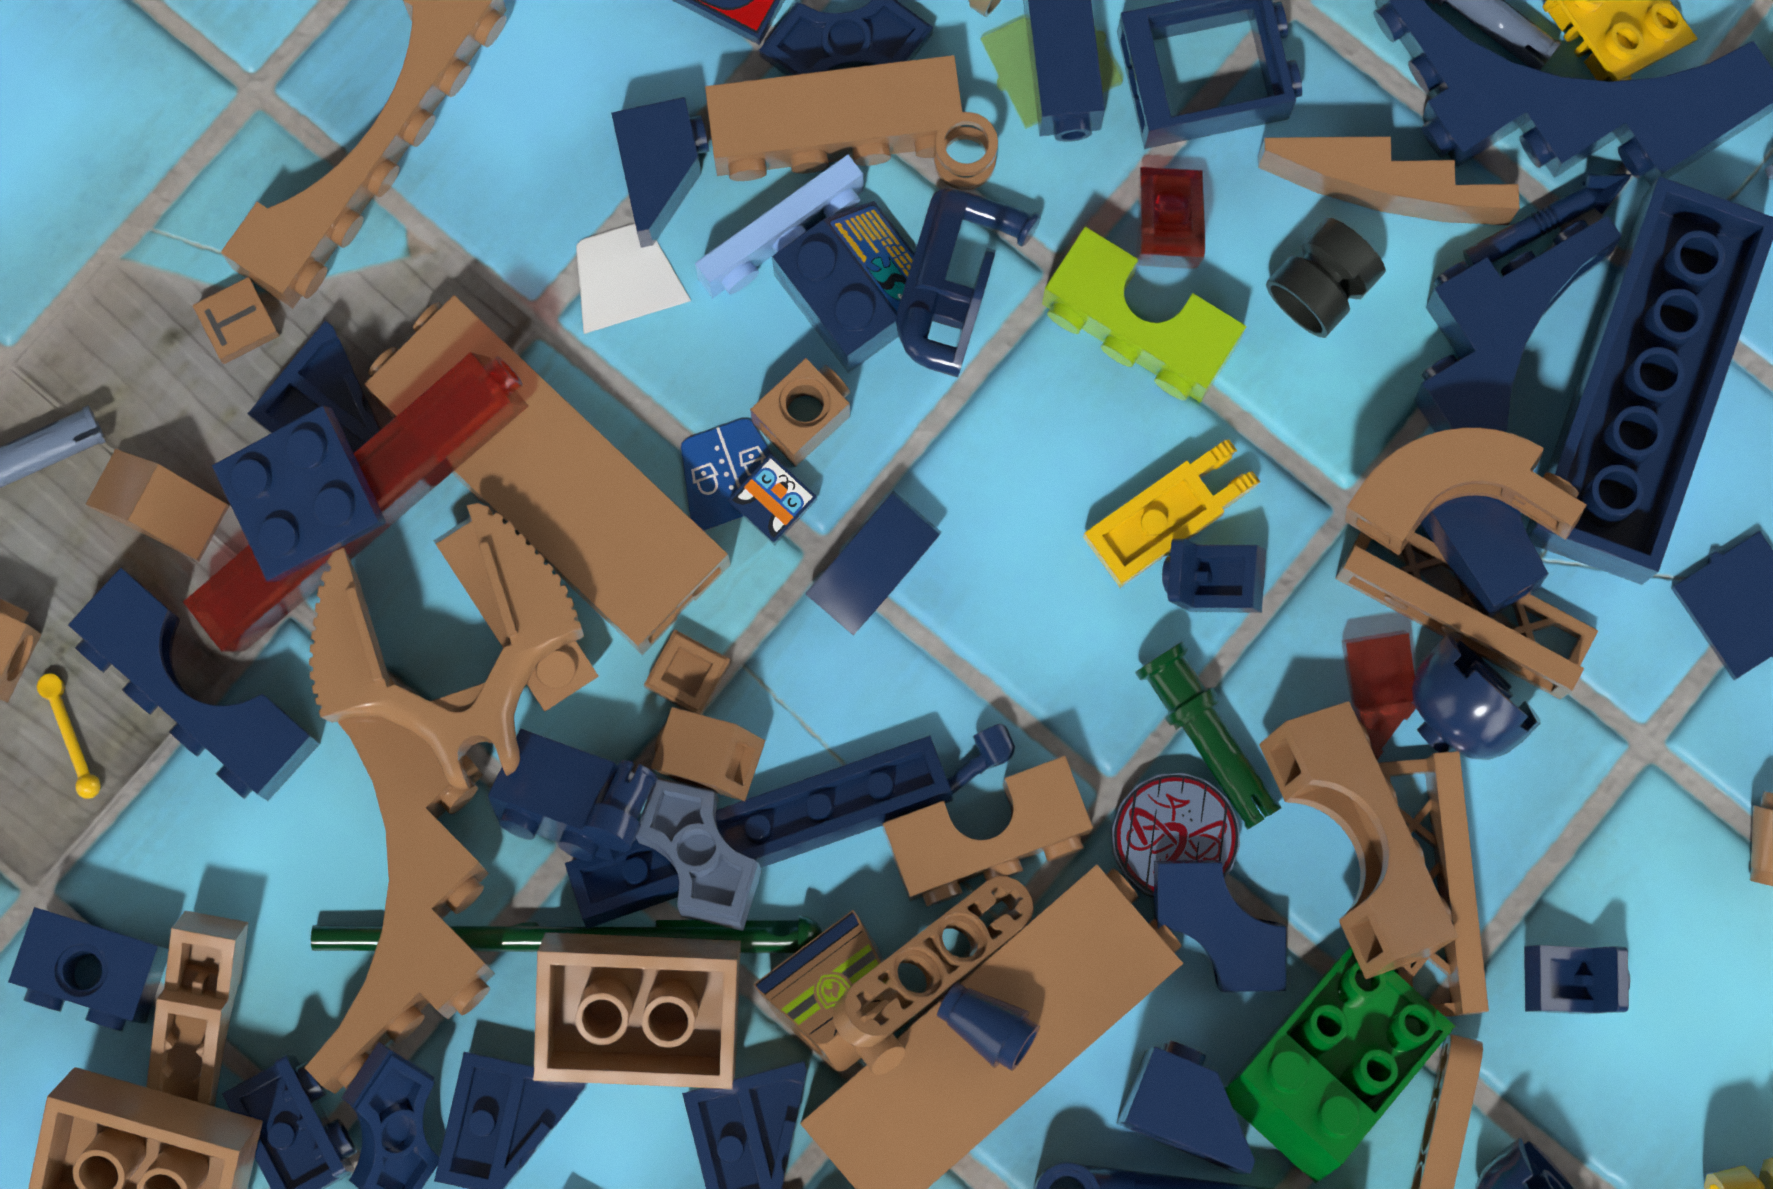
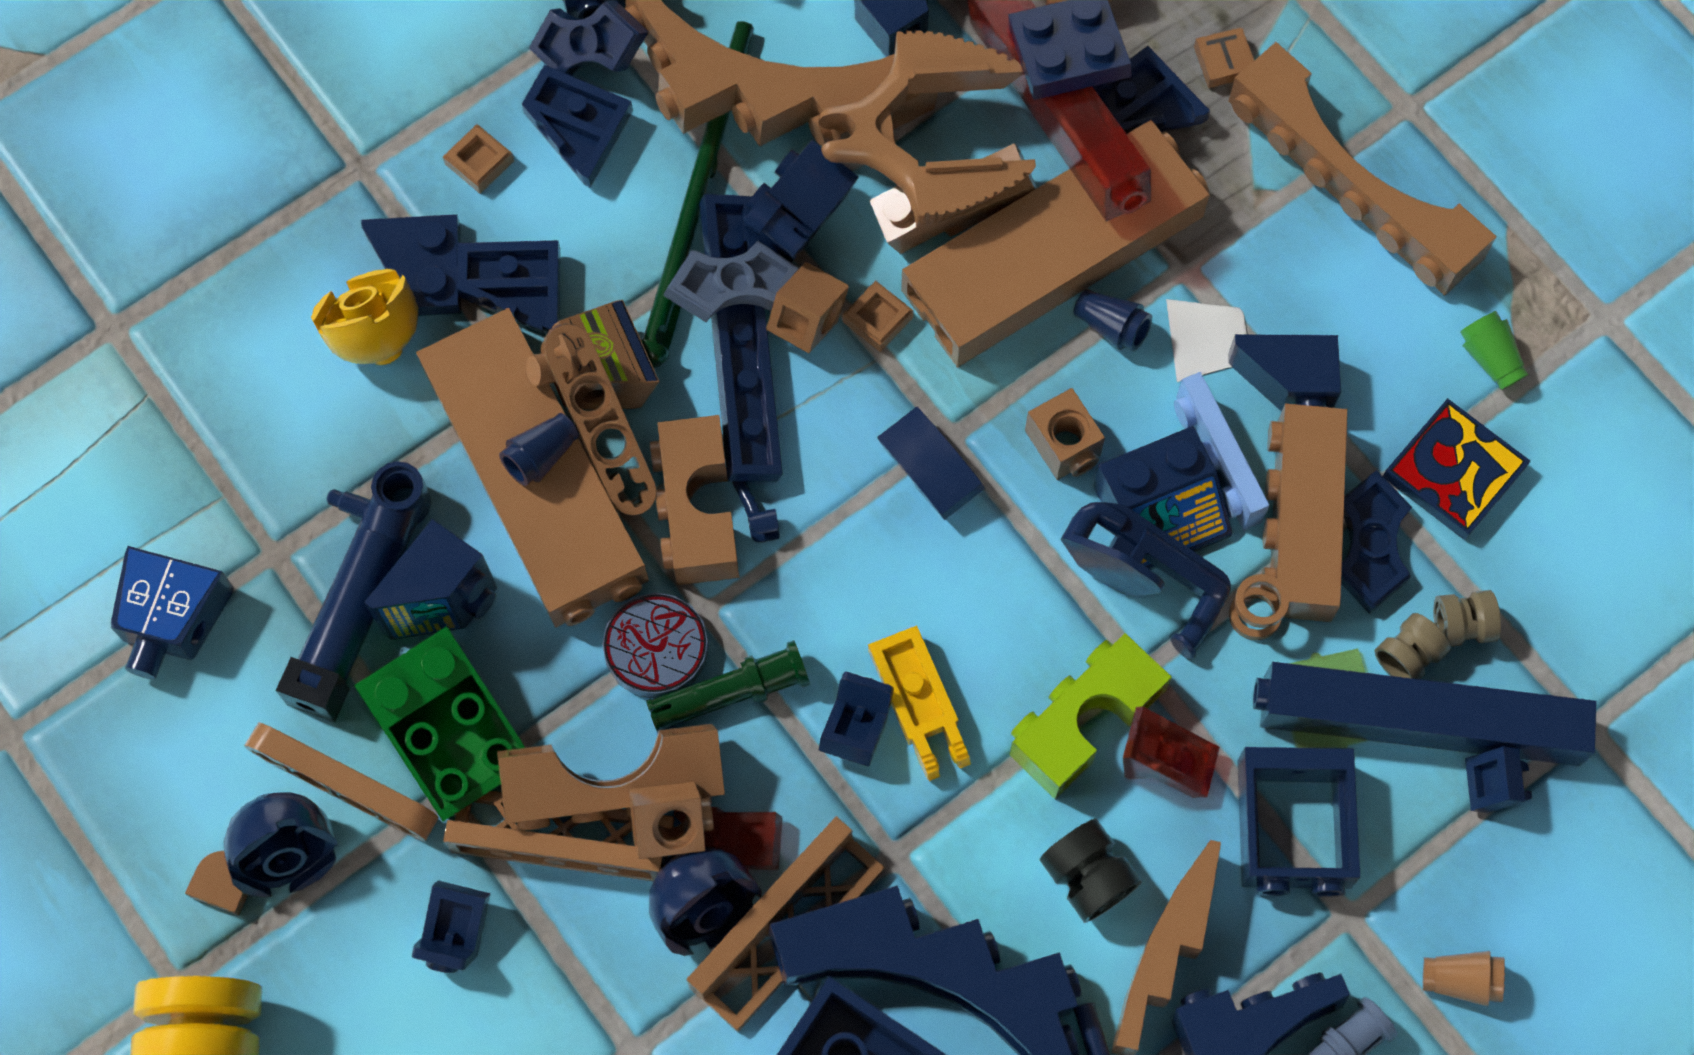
camera: 105 degrees right, 10 degrees down
medium nougat brick [534,932,741,1089] -> none
blue sticker [681,419,774,531] -> none
tile [728,454,818,545] -> none
dark blue tile [1154,860,1286,992] -> none
medium nougat arch [1345,428,1586,555] -> none
none -> medium nougat brick [629,781,713,859]
none -> dark blue cone [1073,289,1153,351]

